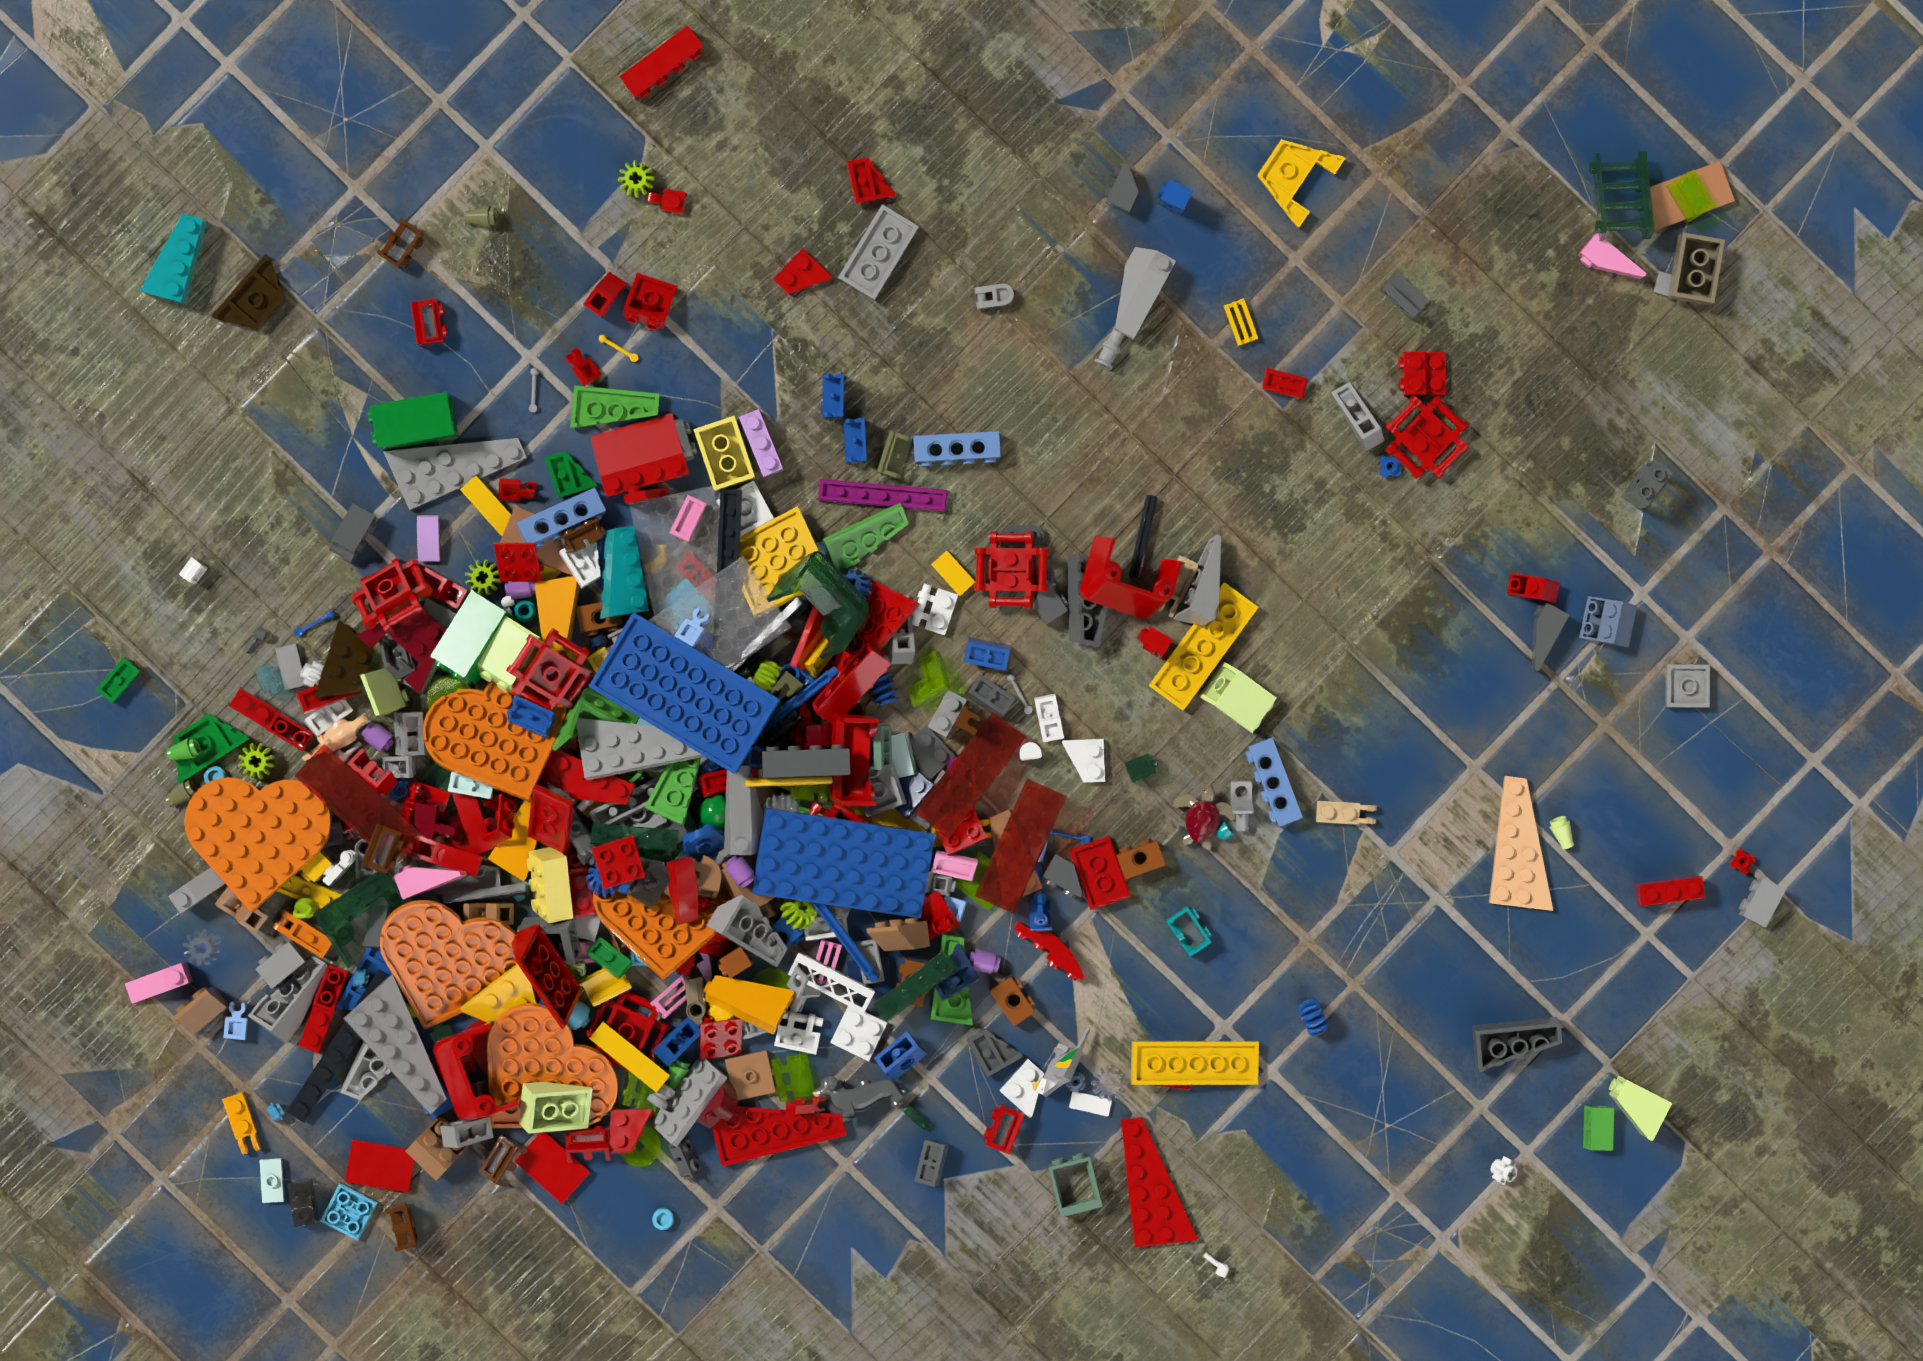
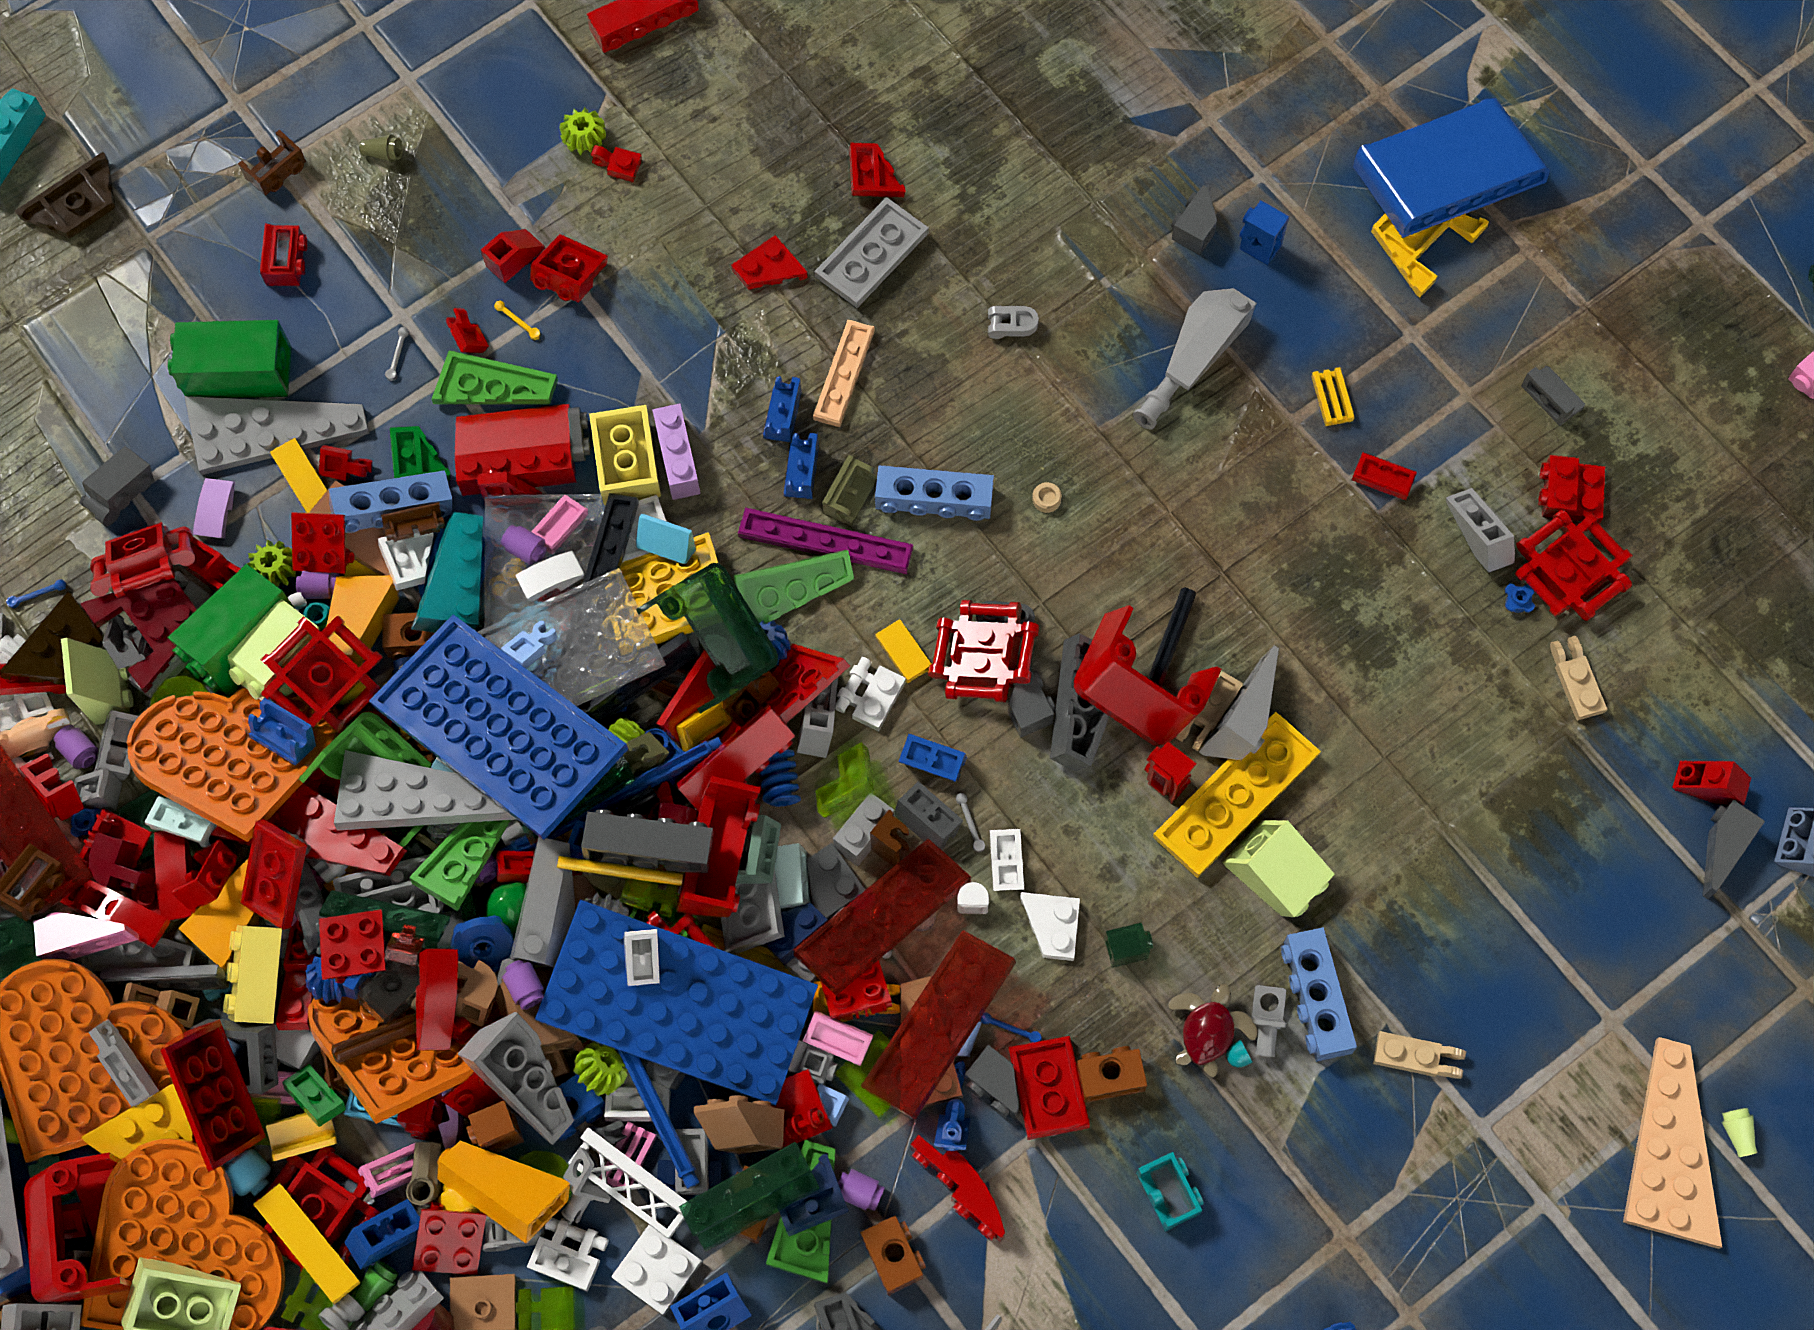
camera: 10 degrees right, 20 degrees down
none -> light grey hinge [88,1019,159,1107]
none -> reddish brown axle [331,1012,416,1063]
none -> clear red tile [384,924,424,966]
none -> medium lavender brick [501,525,547,565]
none -> white slope [516,551,585,603]
none -> dark grey hand [588,1121,627,1145]
none -> white slope [623,929,660,986]
none -> medium azure slope [636,514,696,564]
none -> light nougat tile [813,320,875,427]
none -> tan tile [1032,482,1062,513]
none -> blue windscreen [1353,98,1550,238]
none -> tan hinge [1550,636,1607,721]

